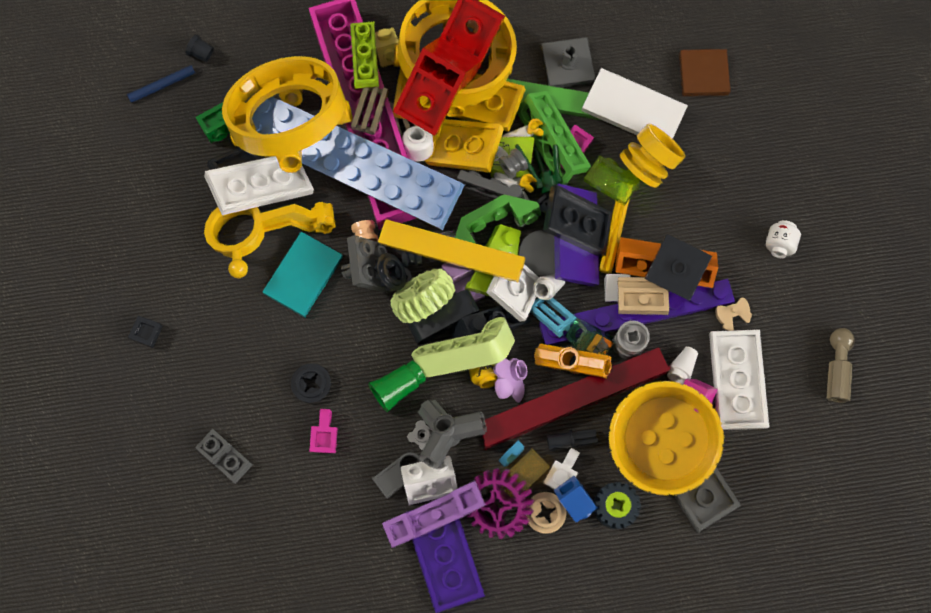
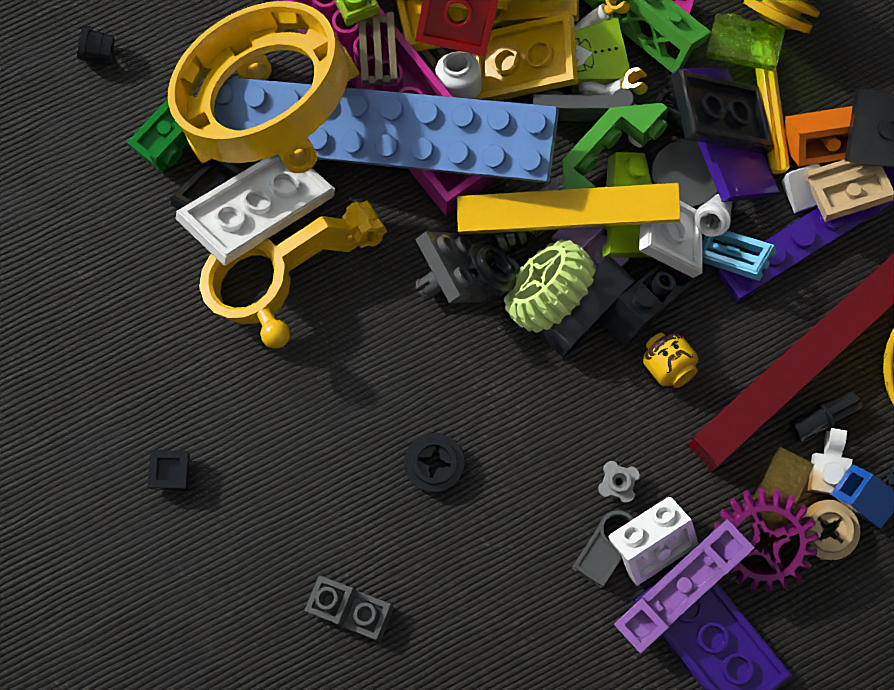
camera: 20 degrees left, 0 degrees up
dark blue bar [127,65,195,103] -> none
teal tile [263,232,343,318] -> none
dark pink plate [309,409,338,454] -> none
light nougat wheel [351,220,378,242] -> none
green plant [368,360,426,413] -> none
yellowish green beam [412,317,515,377] -> none
dark grey piece [418,400,487,469] -> none
lavender plate [493,358,527,403] -> none
dark grey wheel [498,148,528,179] -> none
dark azure tile [499,440,524,467] -> none
dark green plant [515,144,562,193] -> none
light orange piece [534,344,612,378] -> none
clear green leg [565,318,615,355] -> none
light grey wheel [613,321,649,359] -> none

